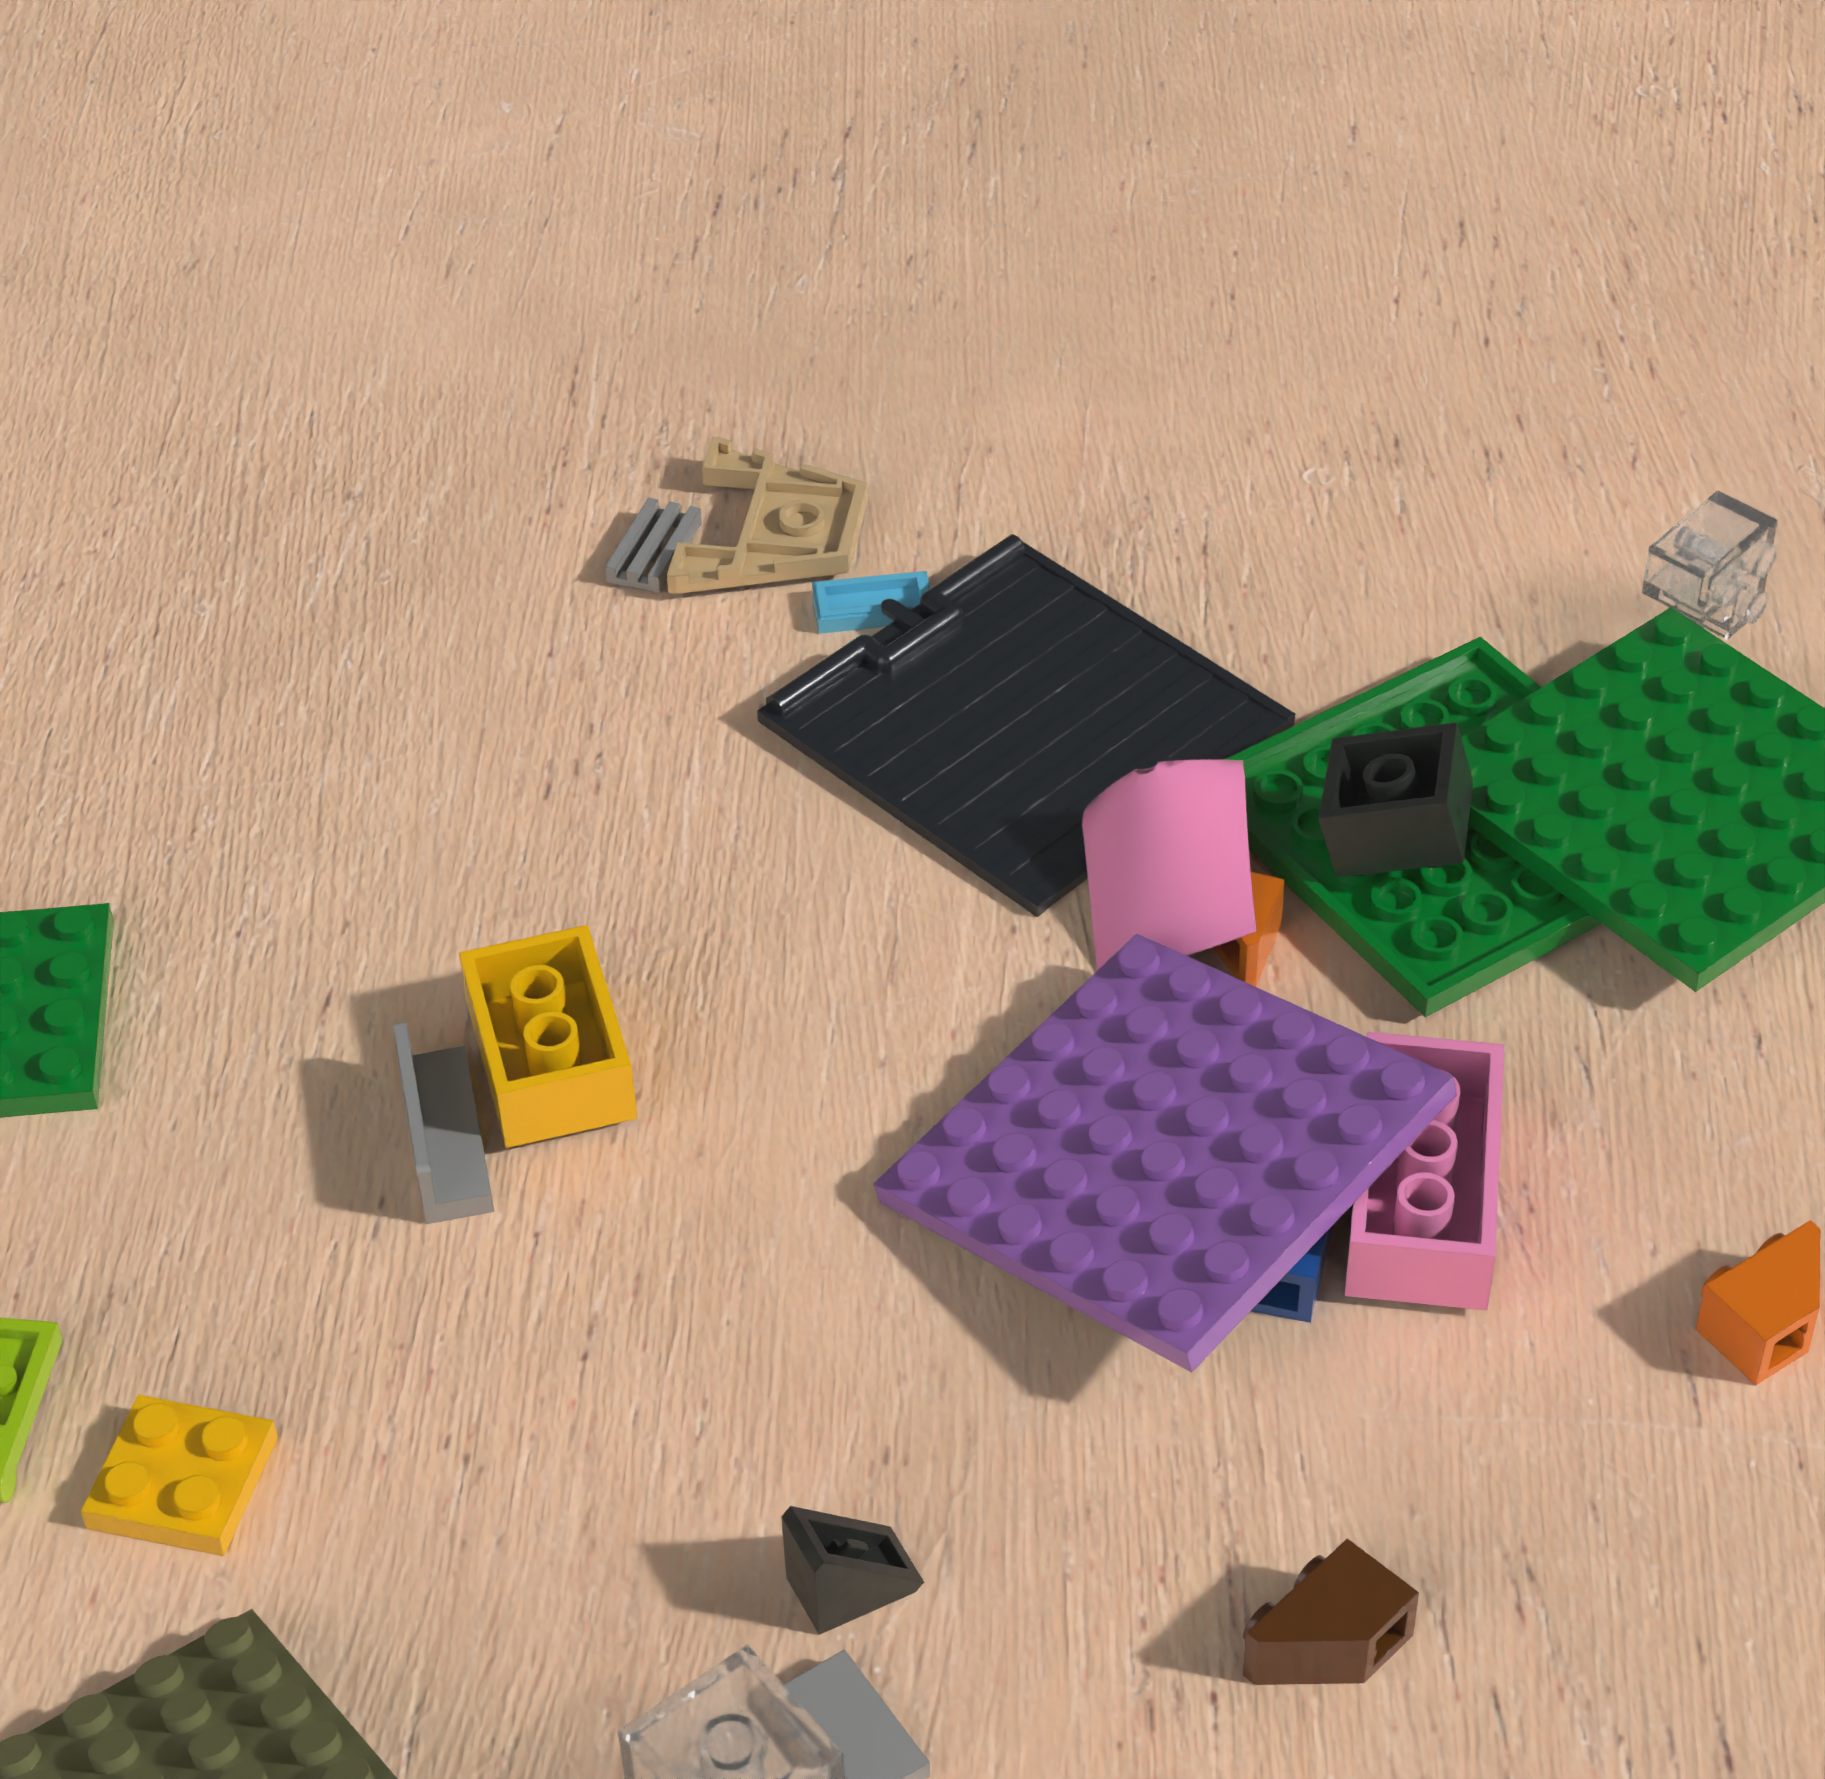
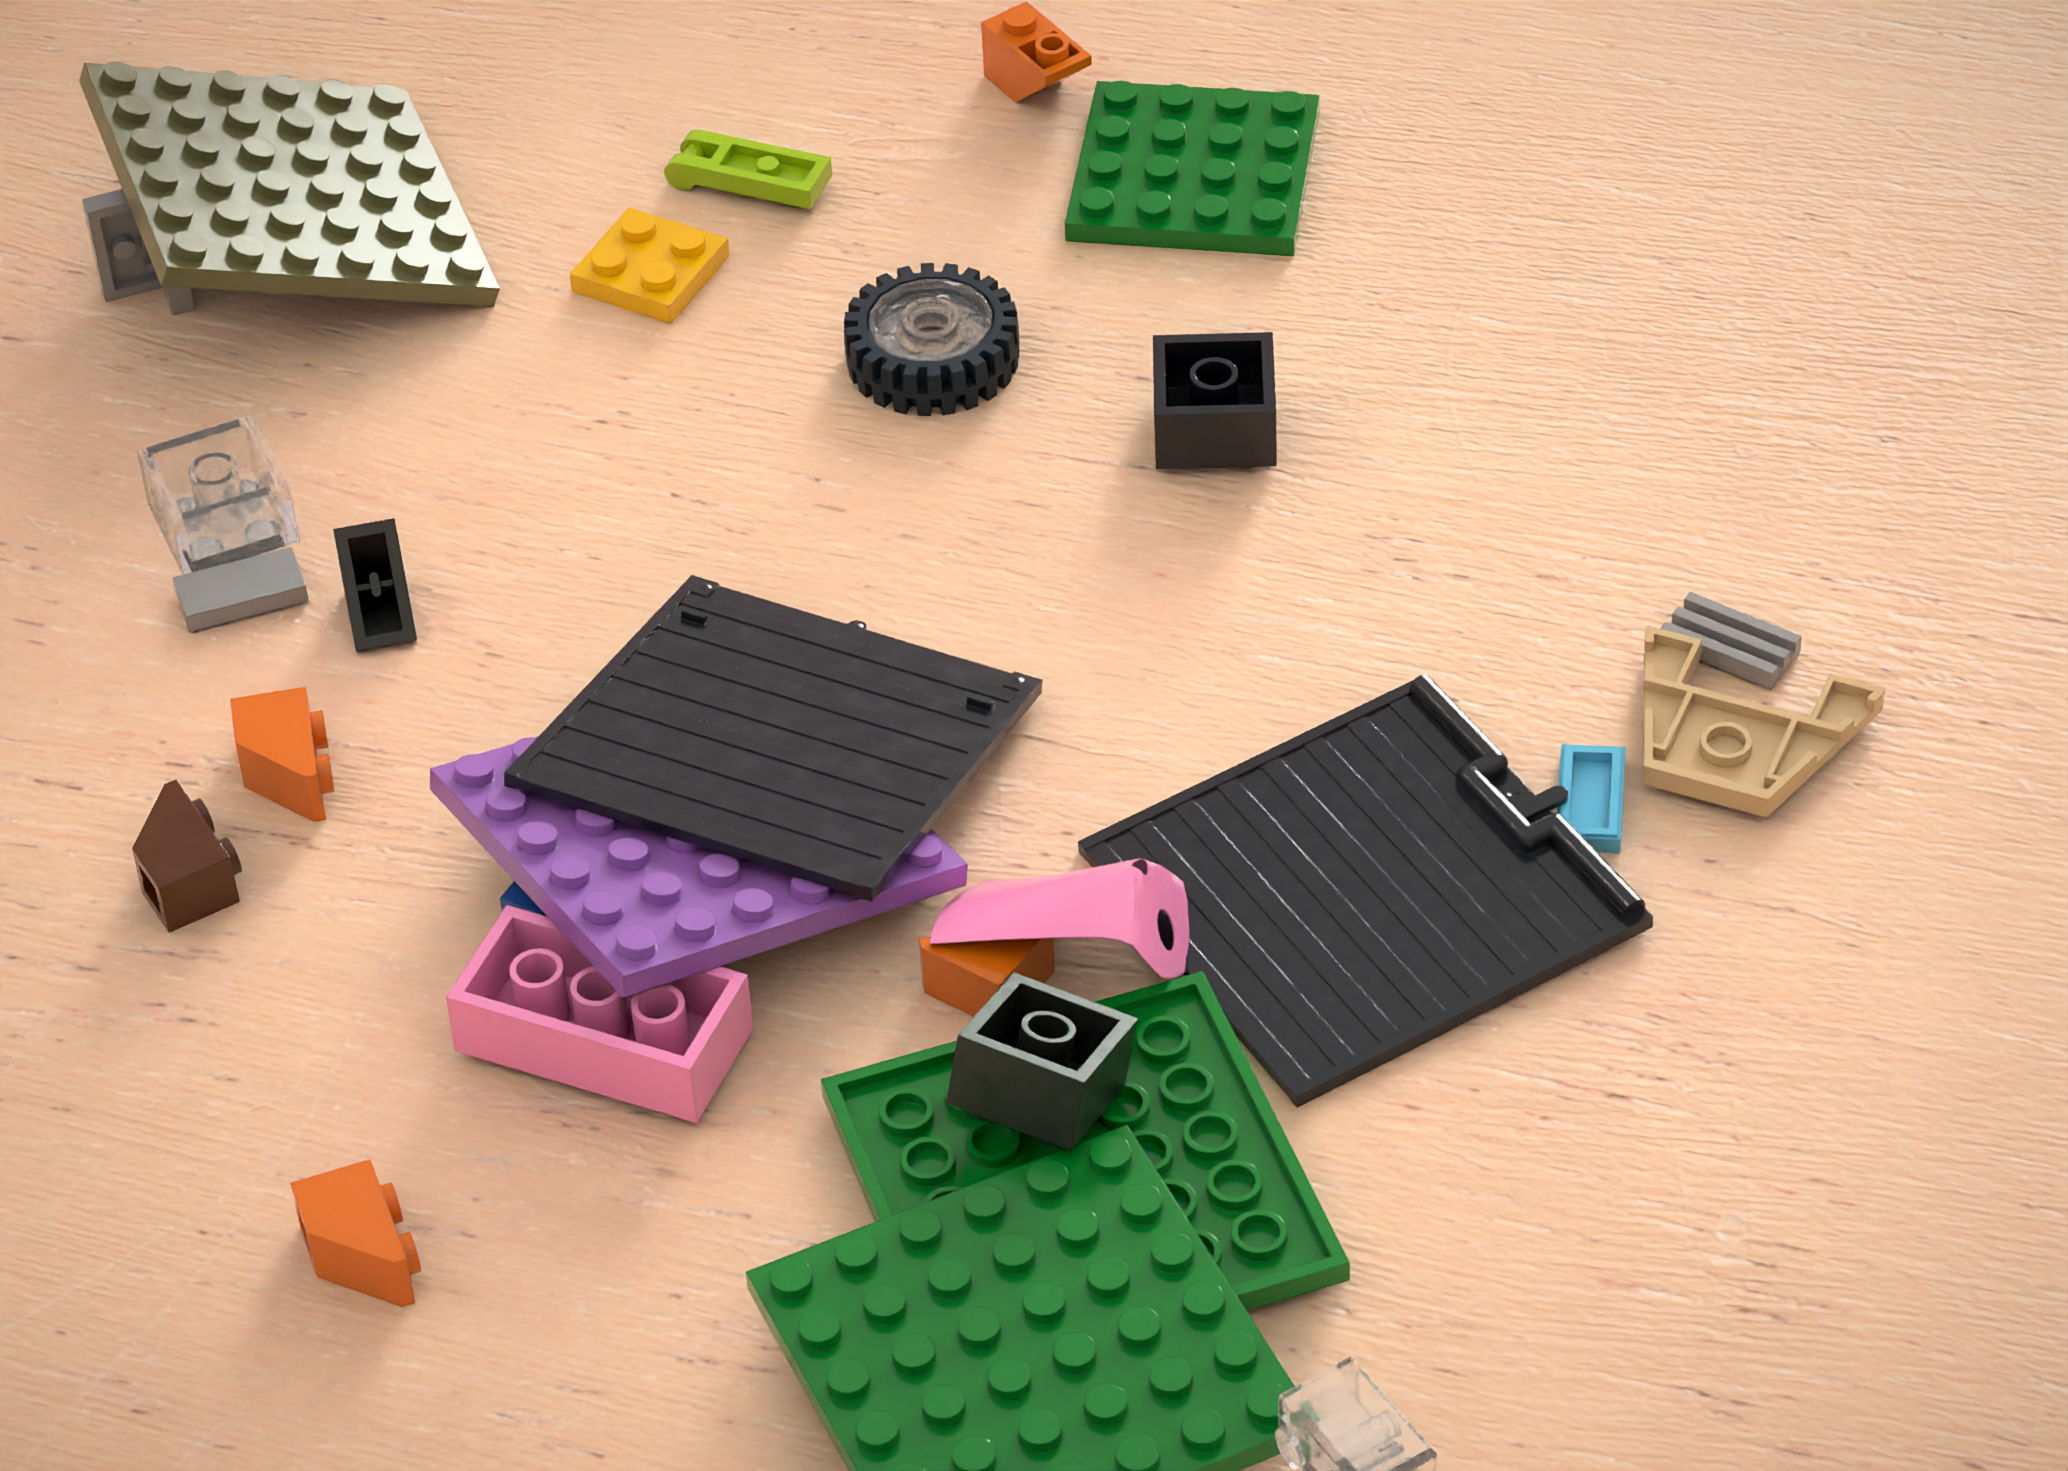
camera: 105 degrees right, 0 degrees up
light grey panel [393,1022,494,1224] -> none
yellow brick [459,924,638,1148] -> none
none -> orange slope [230,687,335,822]
none -> black door [504,575,1043,902]
none -> black wheel [844,263,1020,416]
none -> black brick [1153,332,1277,470]

